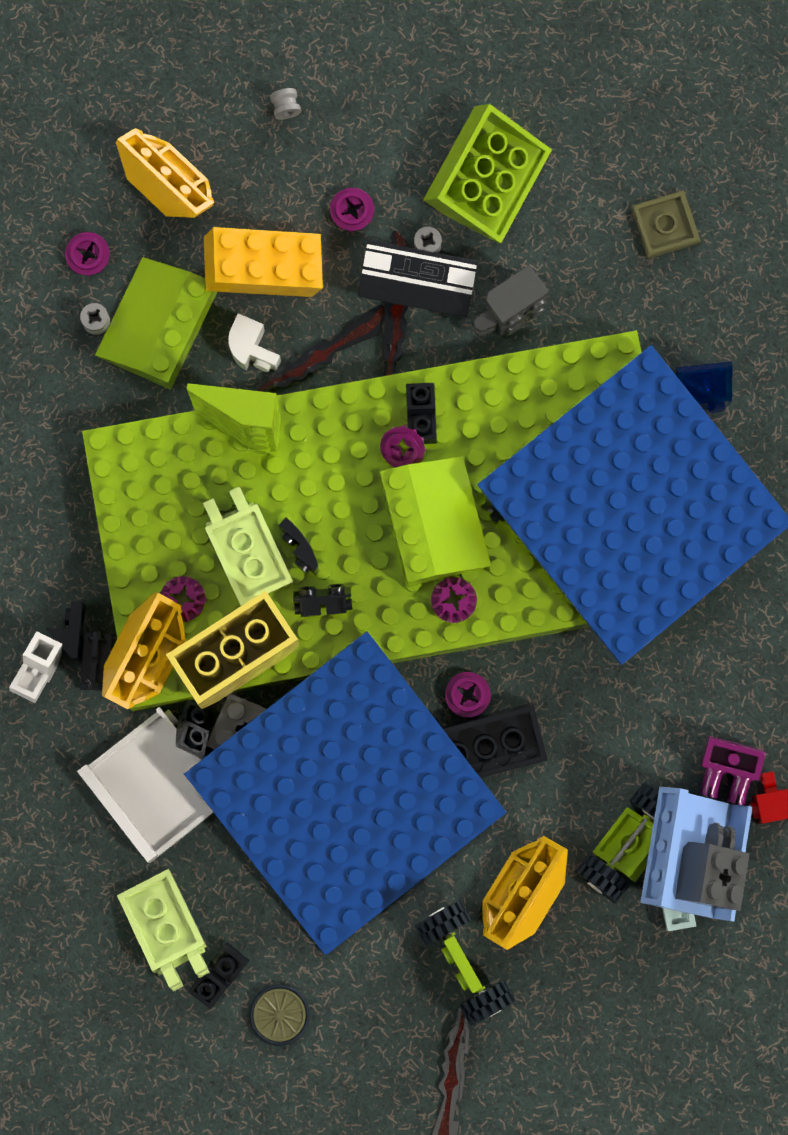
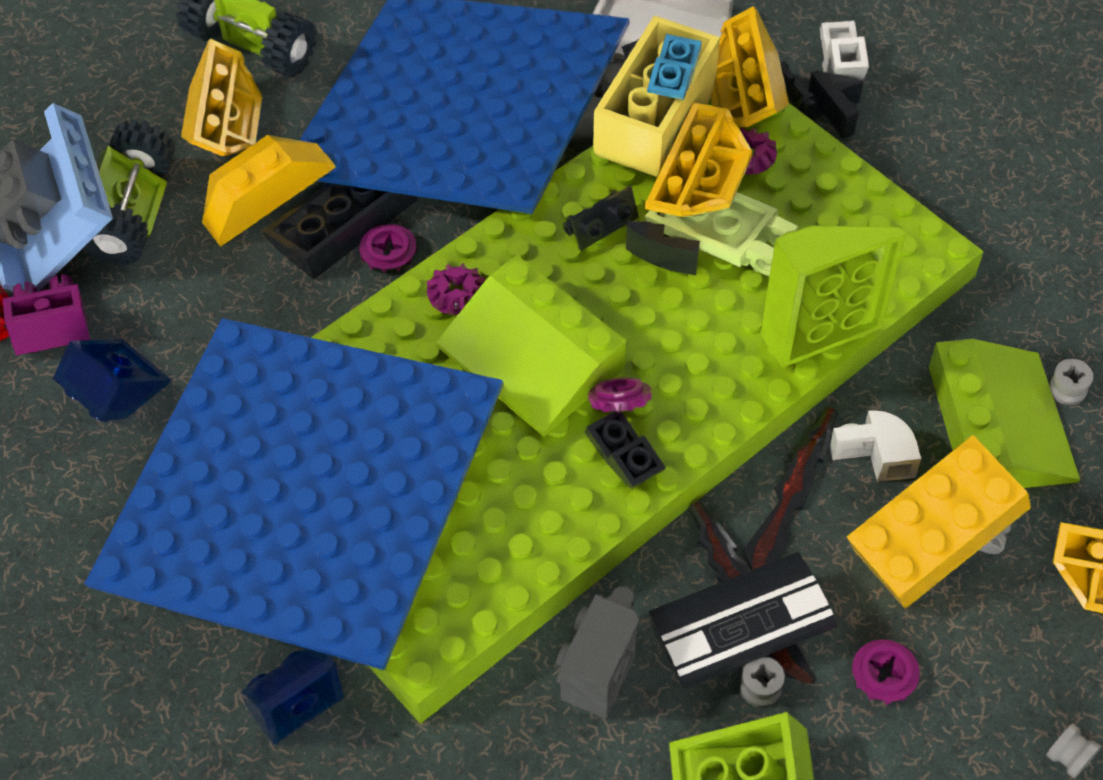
camera: 150 degrees right, 25 degrees down
none -> clear blue slope [53,339,171,422]
none -> yellow wedge [202,135,336,247]
none -> yellow wedge [645,102,752,217]
none -> dark azure slope [647,34,702,100]

